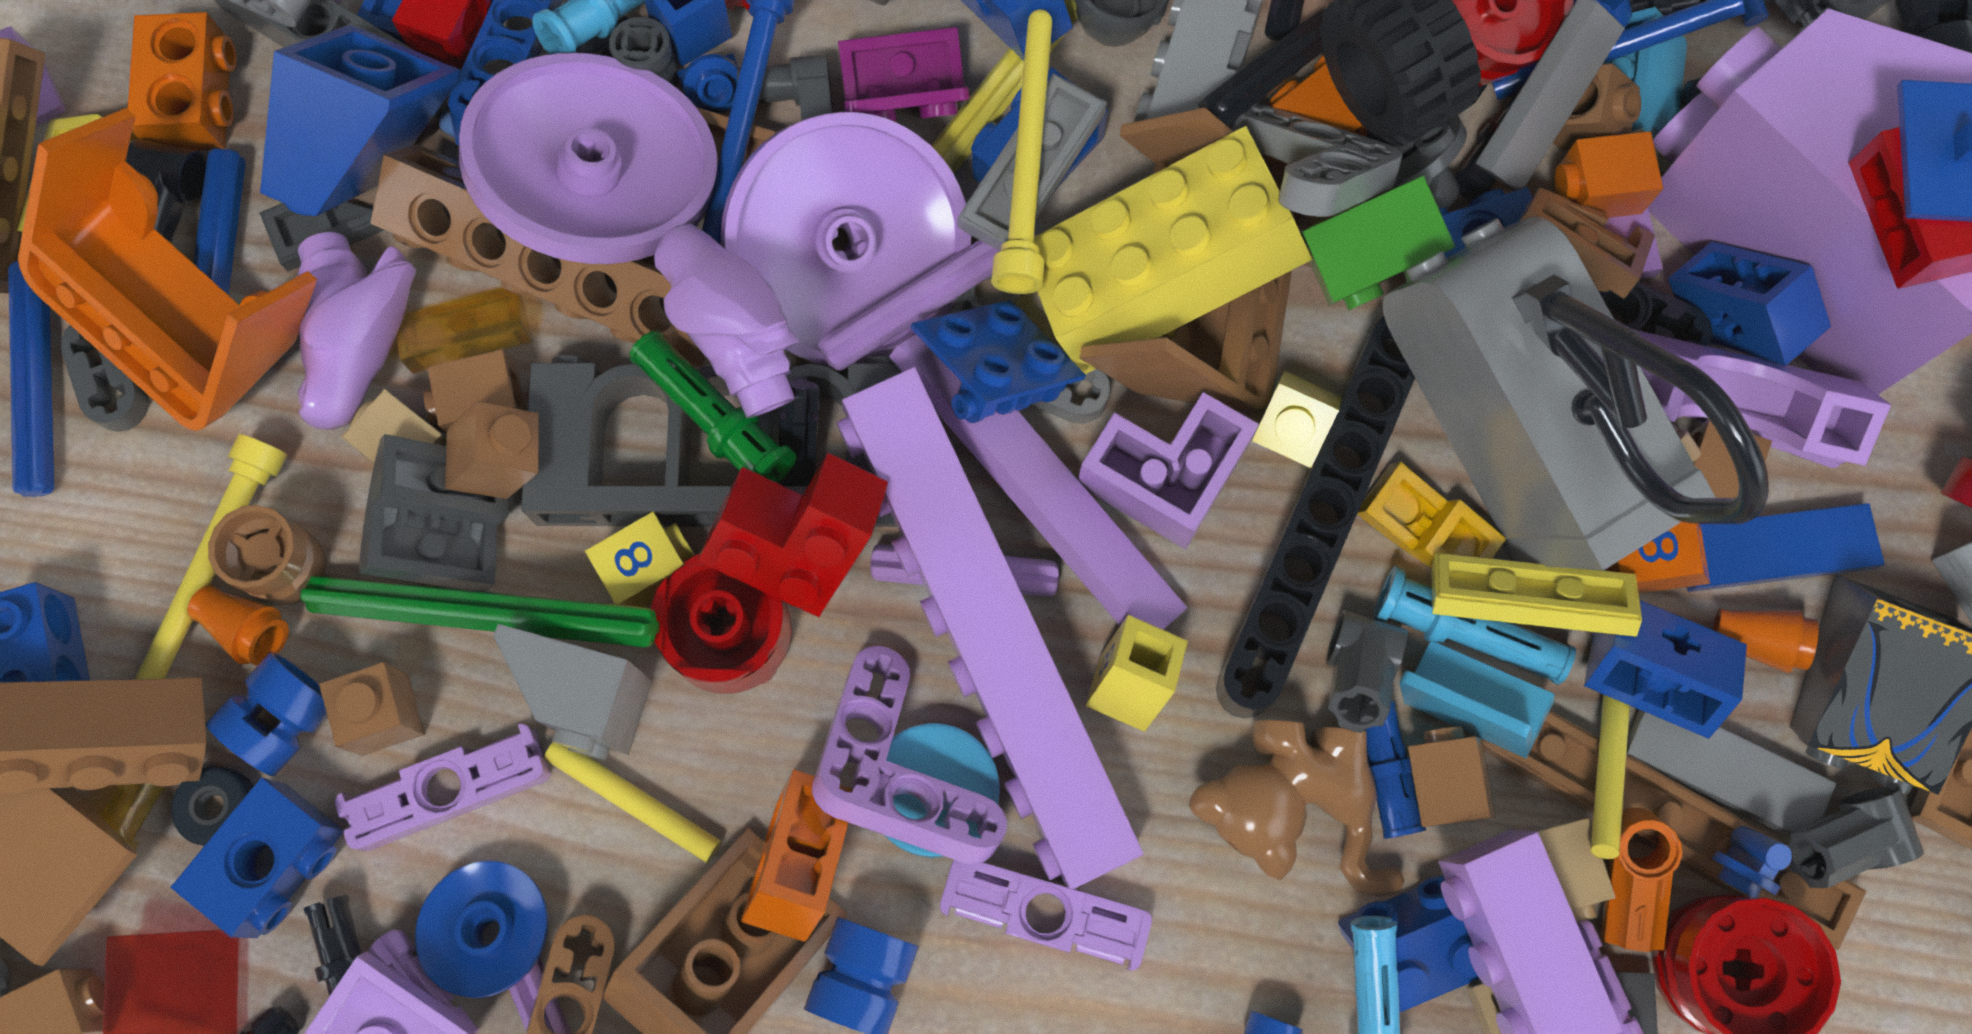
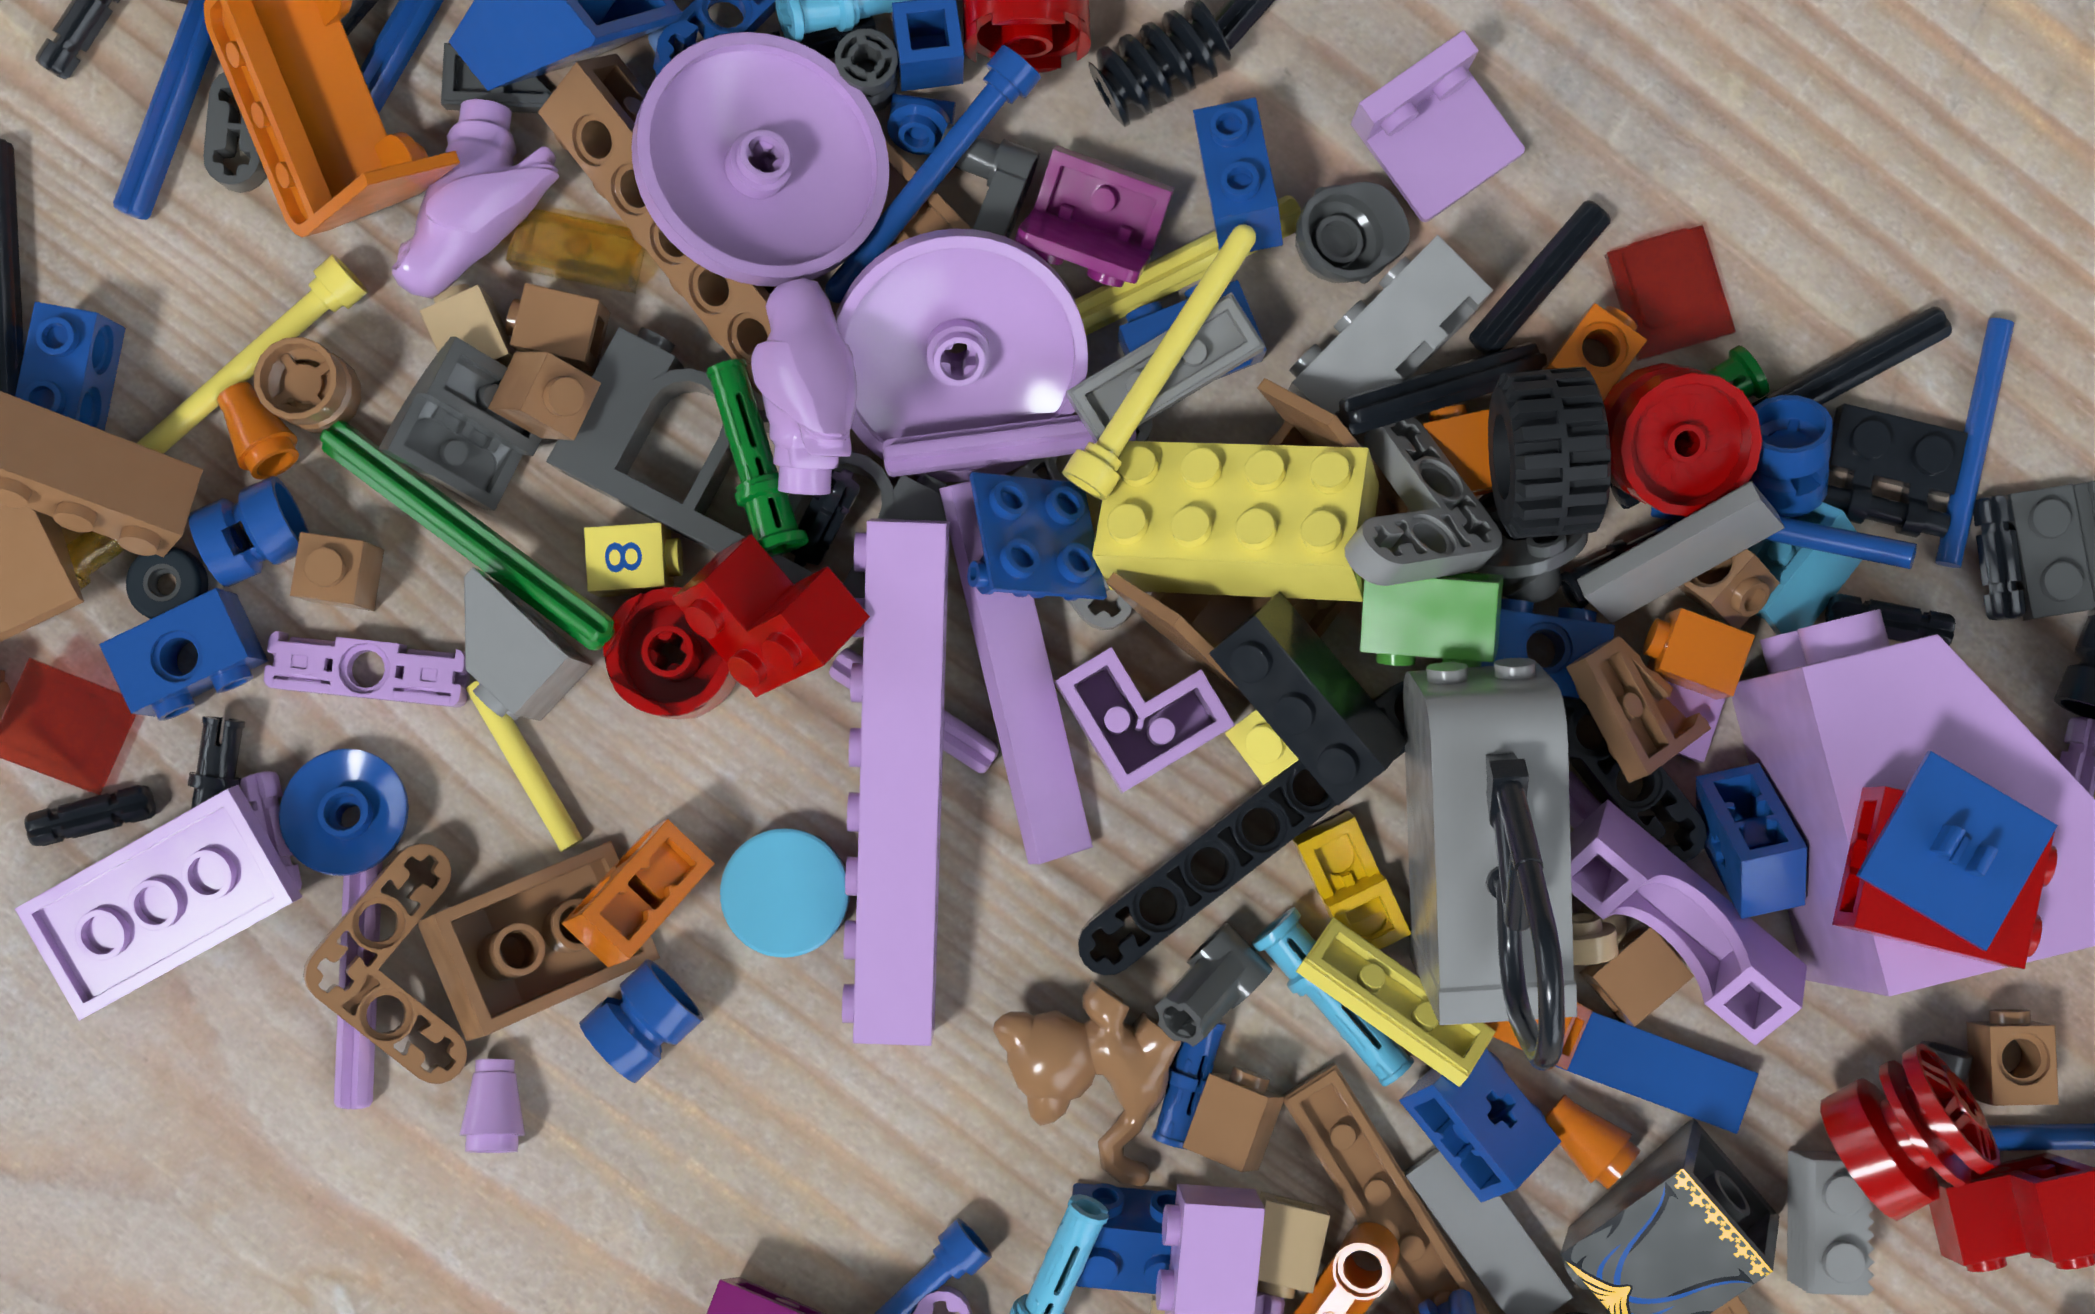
camera: 30 degrees right, 10 degrees up
lavender beam [812,646,1007,864] -> none
lavender piece [940,860,1152,971] -> none
light yellow brick [1085,615,1188,732] -> none
medium azure panel [1399,641,1555,759] -> none
light yellow bar [1590,694,1630,859] -> none
none -> black brick [1209,592,1408,806]

